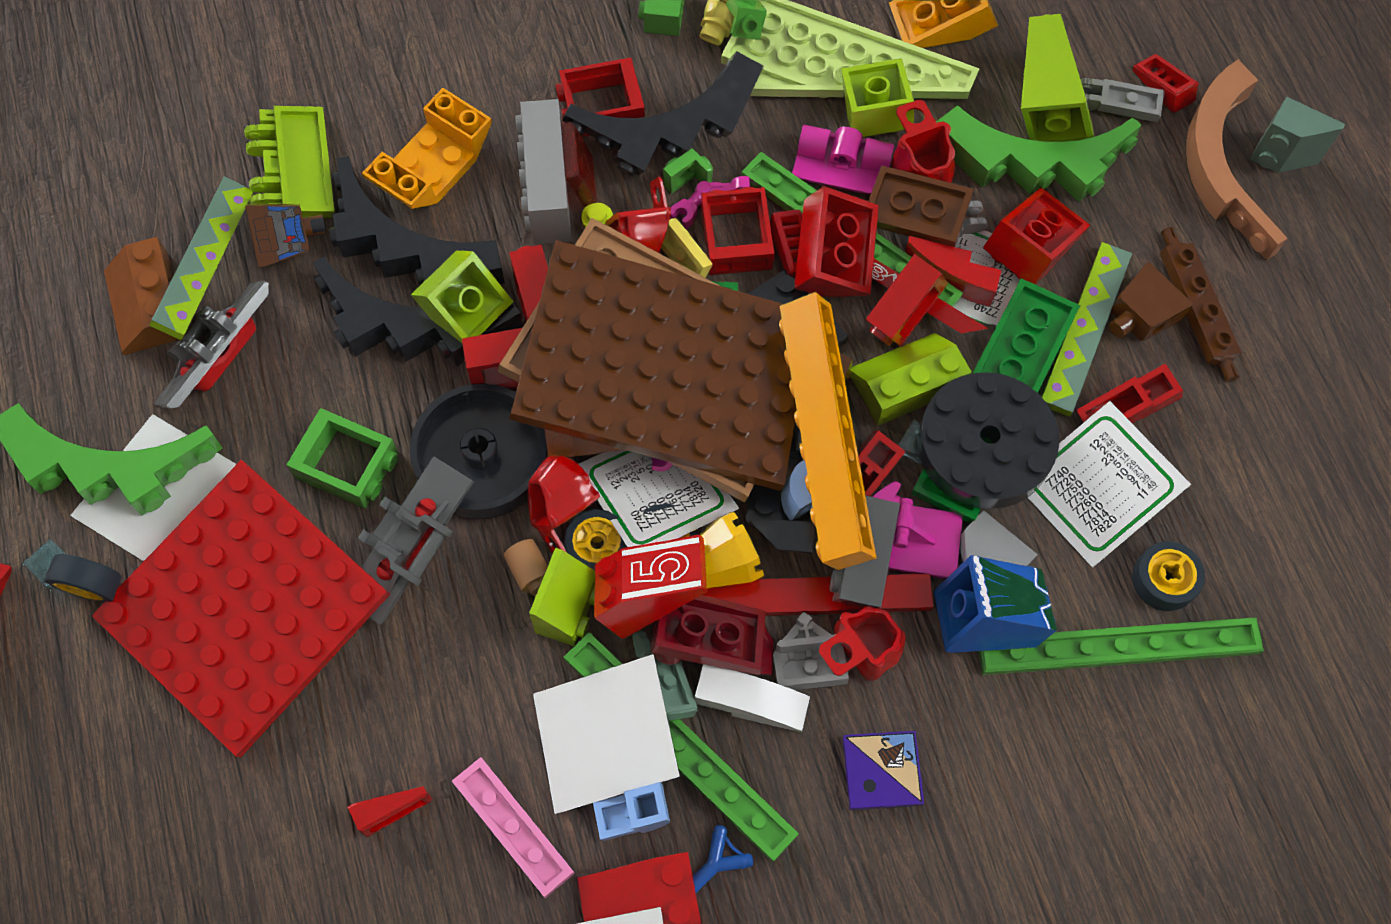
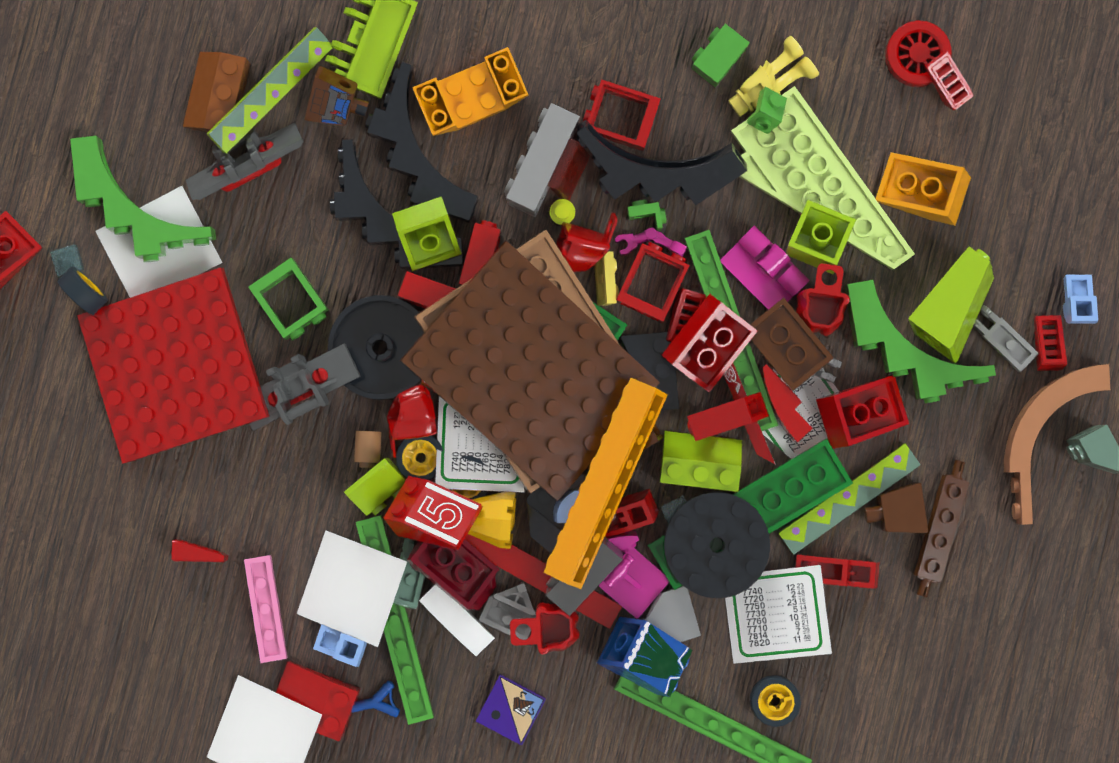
camera: 35 degrees right, 20 degrees up
none -> light blue brick [1063,275,1098,324]

